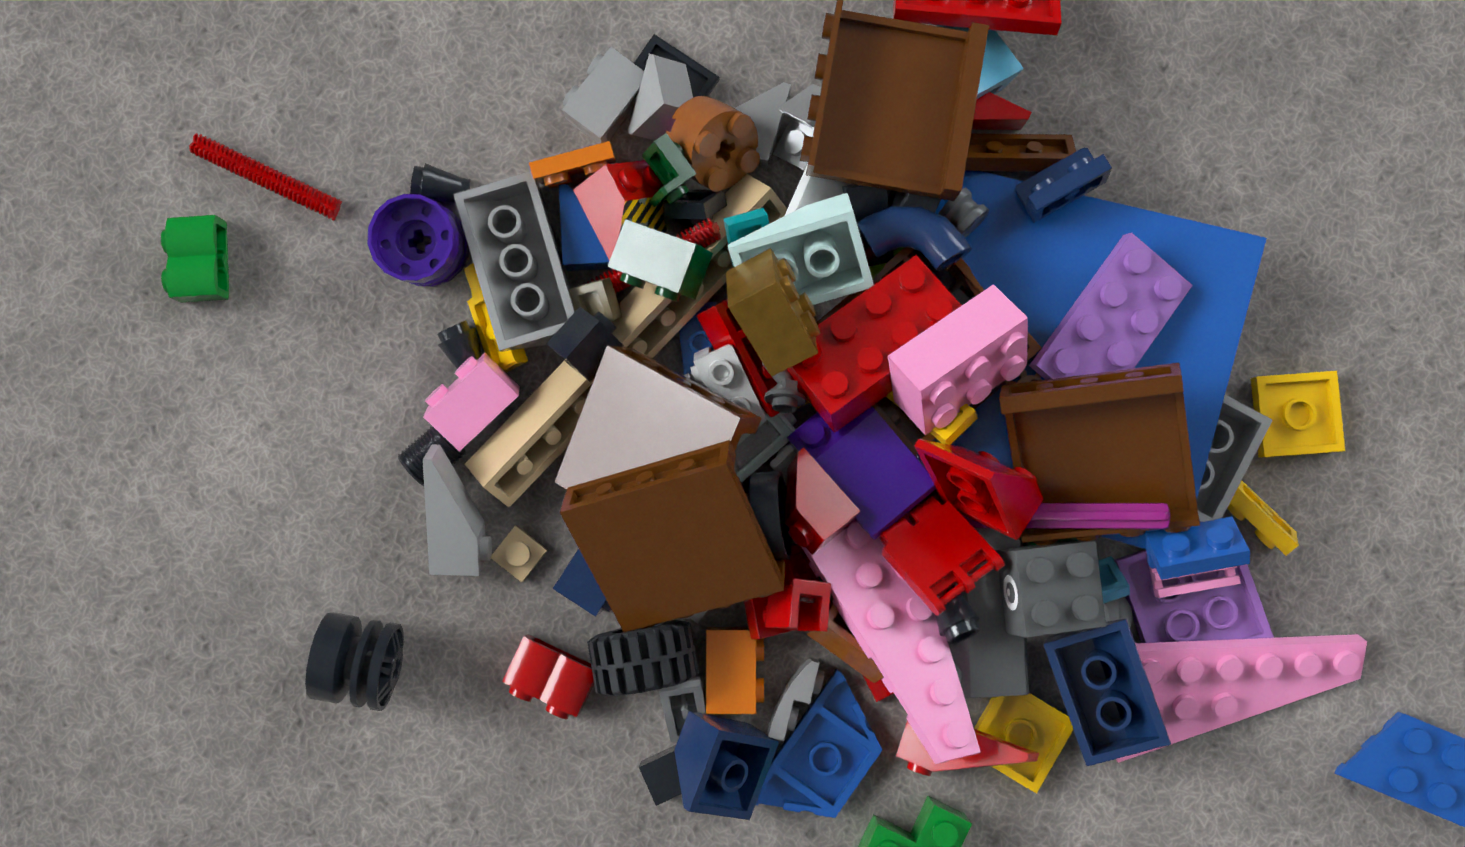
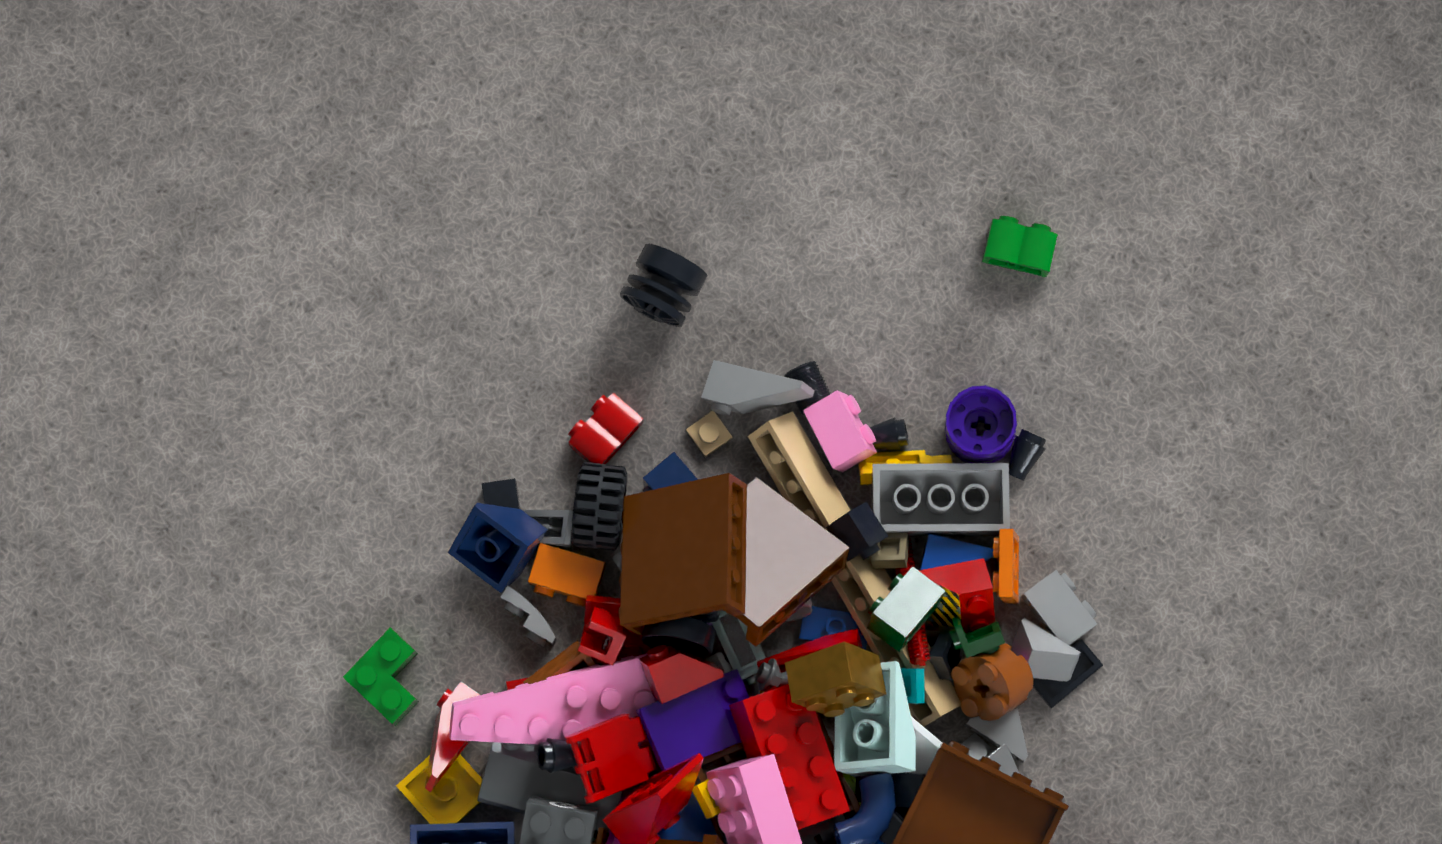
camera: 105 degrees right, 5 degrees down
red axle [189,133,342,221] -> none
white bracket [690,344,765,421] -> none
blue wing [756,668,883,818] -> none

